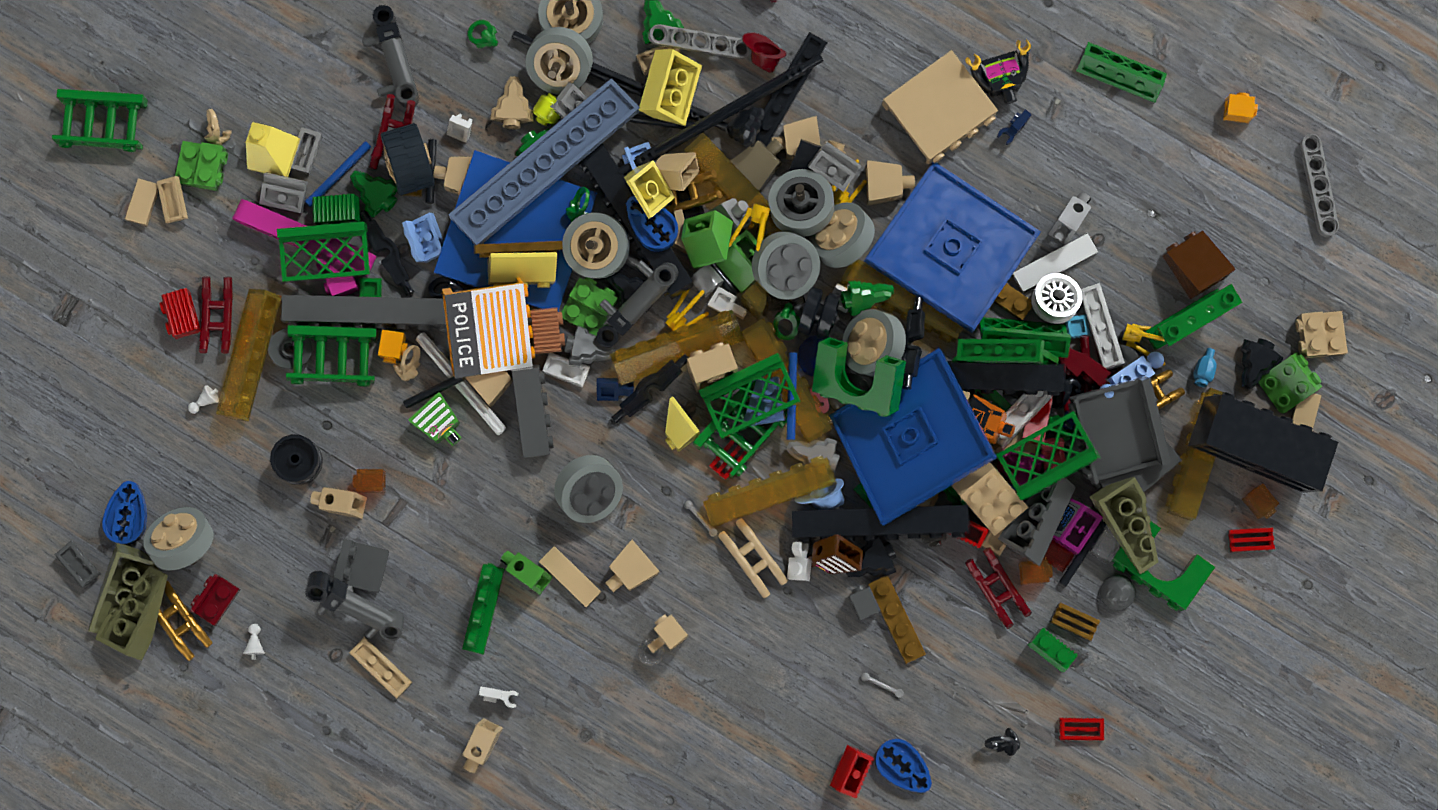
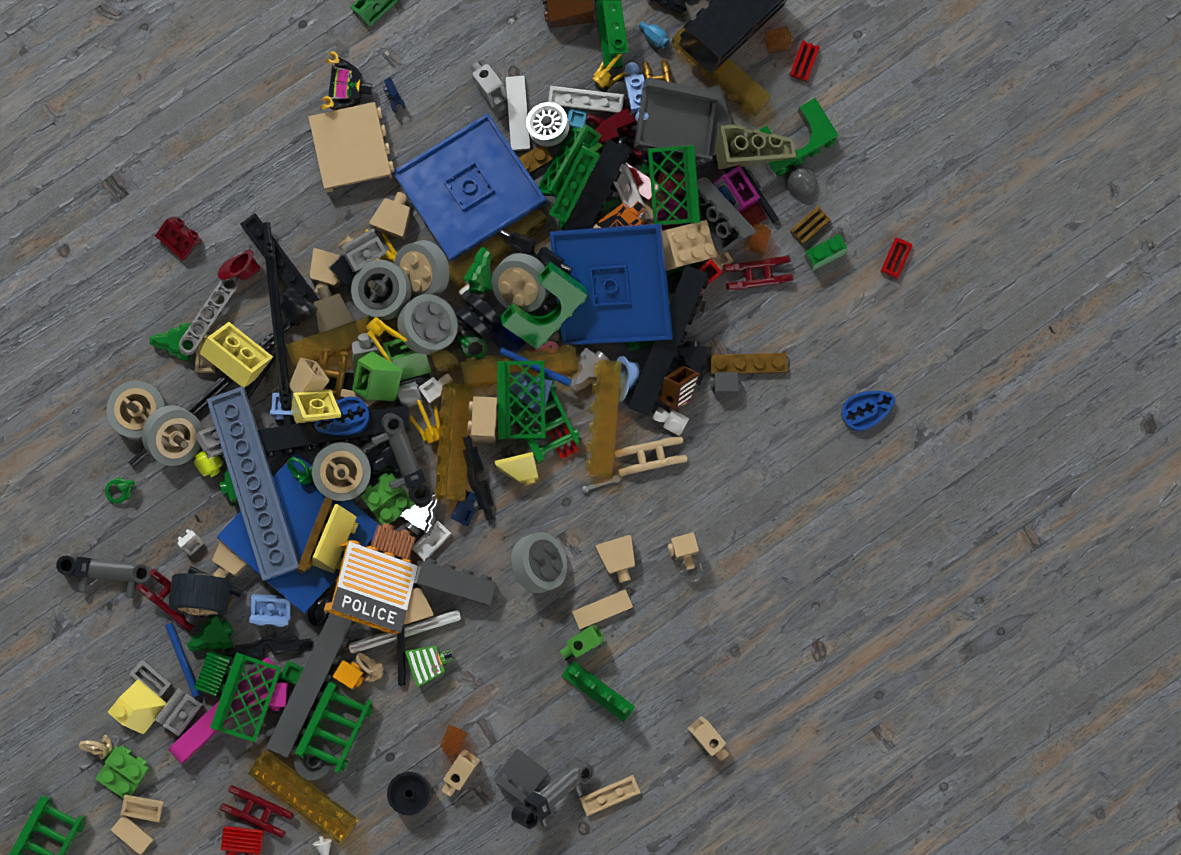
camera: 65 degrees left, 0 degrees up
white plate [479,686,519,708] -> none
tan rock [490,76,533,129] -> none
red brick [830,745,874,798] -> none
light grey hinge [861,672,904,698] -> none
black piece [985,728,1021,756] -> none

